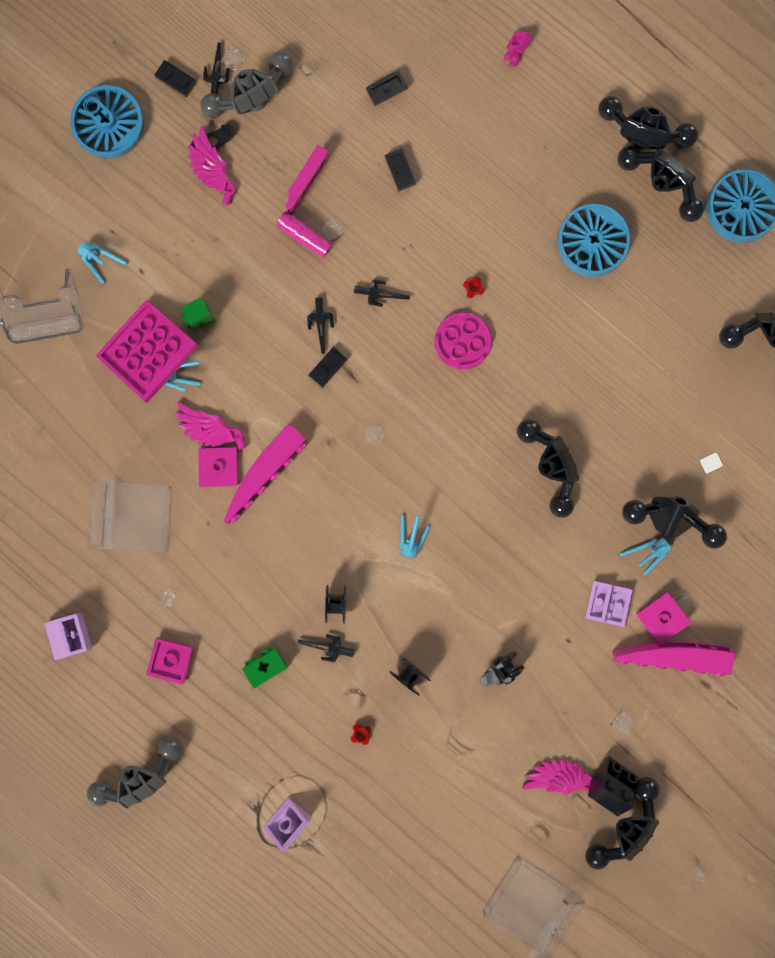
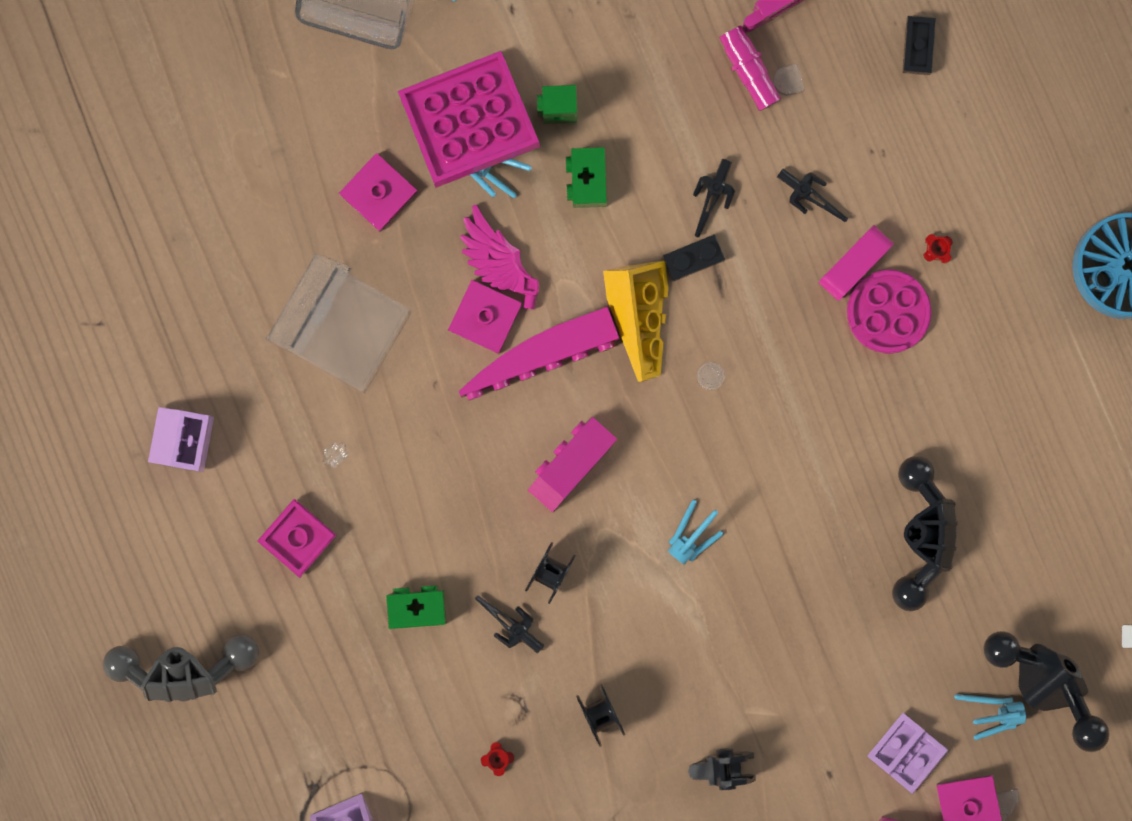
camera: 25 degrees right, 0 degrees up
none -> dark pink plate [339,153,418,232]
none -> dark pink wedge [528,417,617,513]
none -> green brick [566,147,607,208]
none -> yellow wedge [603,261,668,381]
none -> dark pink beam [818,225,894,301]

